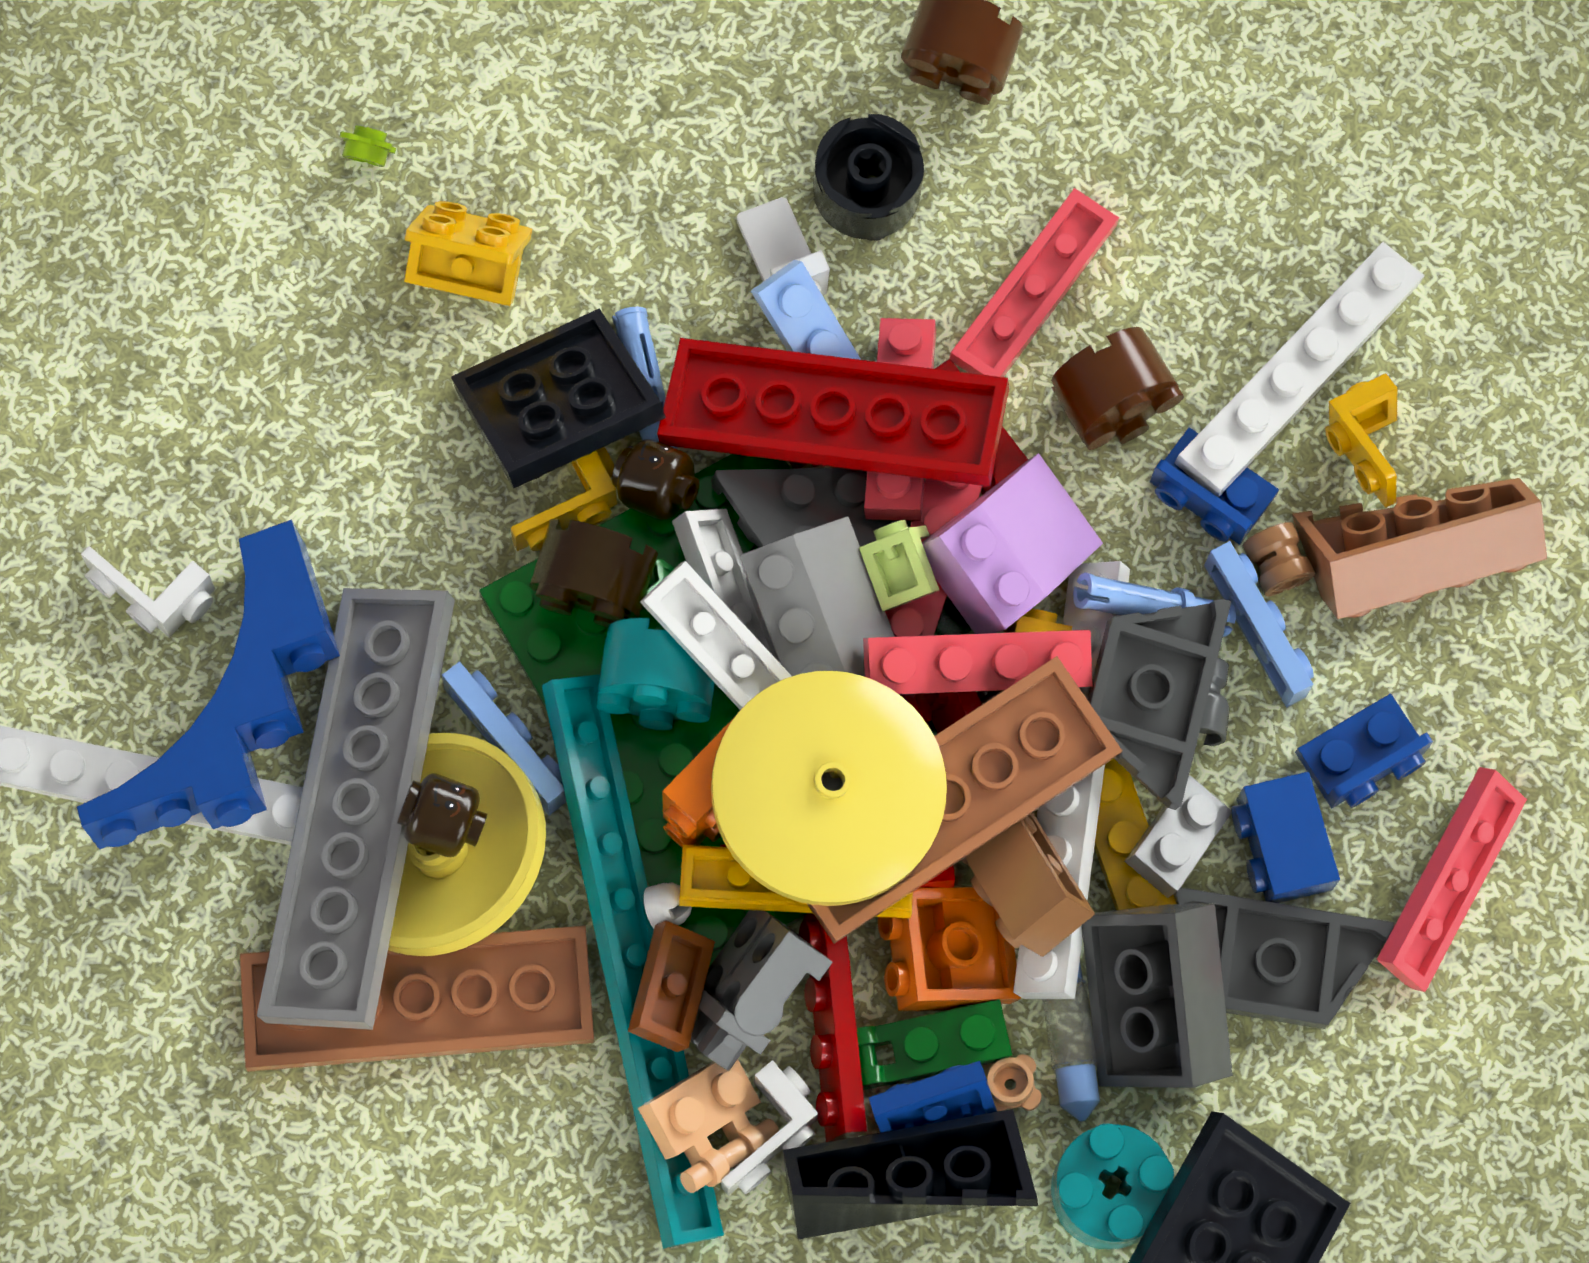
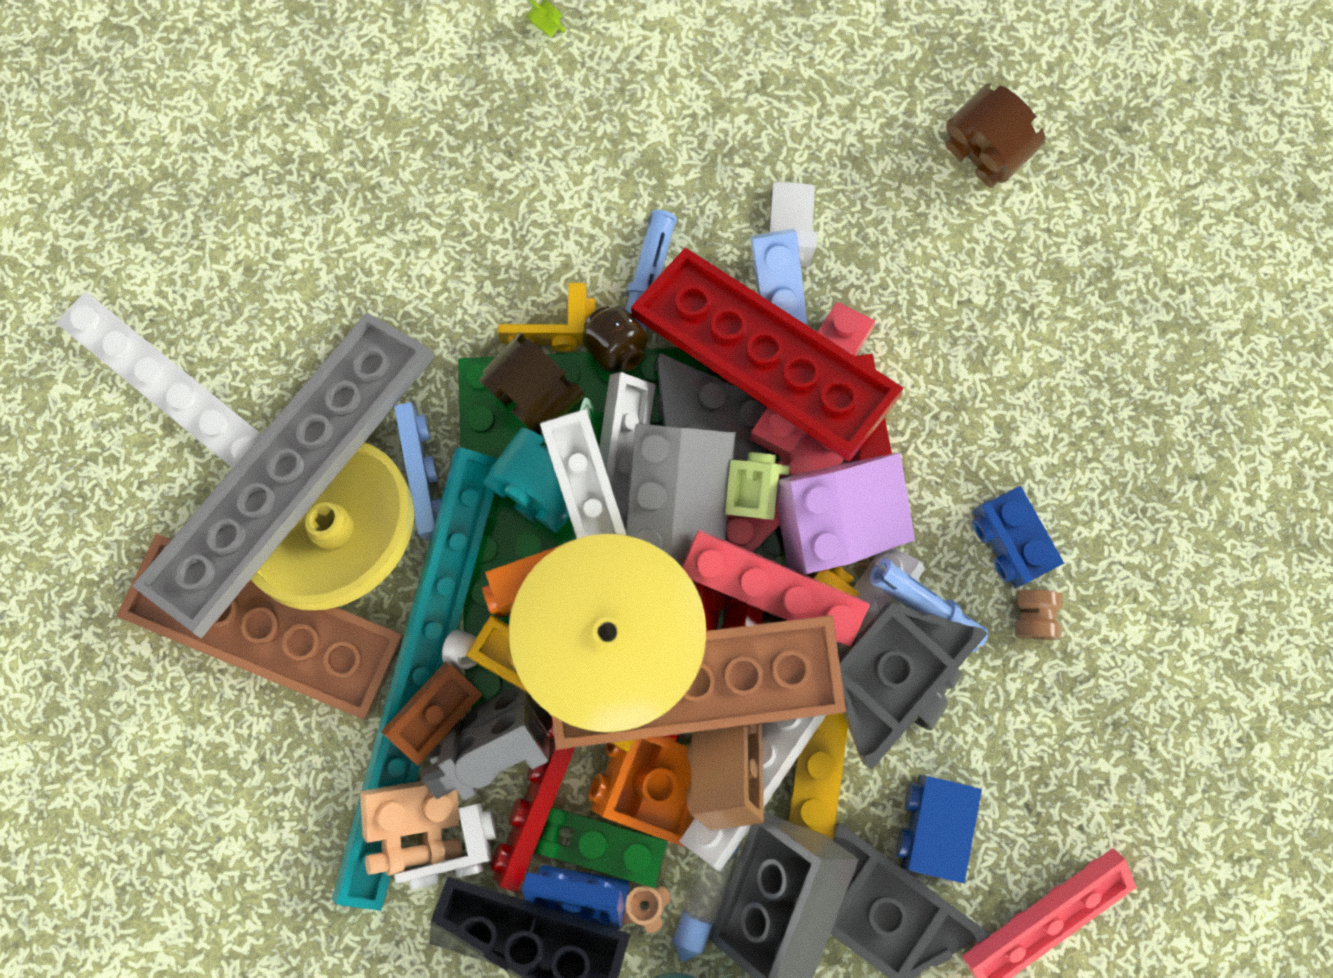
camera: 30 degrees right, 5 degrees up
blue arch [77,519,340,850] -> none
white bracket [81,546,215,638] -> none
dark brown head [397,773,487,858] -> none
yellow bracket [404,201,532,306] -> none
black plate [451,308,666,488] -> none
black brick [813,114,924,241] -> none
coral plate [950,188,1119,377] -> none
reddish brown brick [1051,327,1184,450] -> none
plate [1124,775,1232,898] -> none
white plate [1175,242,1425,497] -> none
light blue plate [1204,541,1314,708] -> none
wedge [1292,478,1547,619] -> none
blue bracket [1295,693,1433,809] -> none
yellow bracket [1325,373,1398,508] -> none

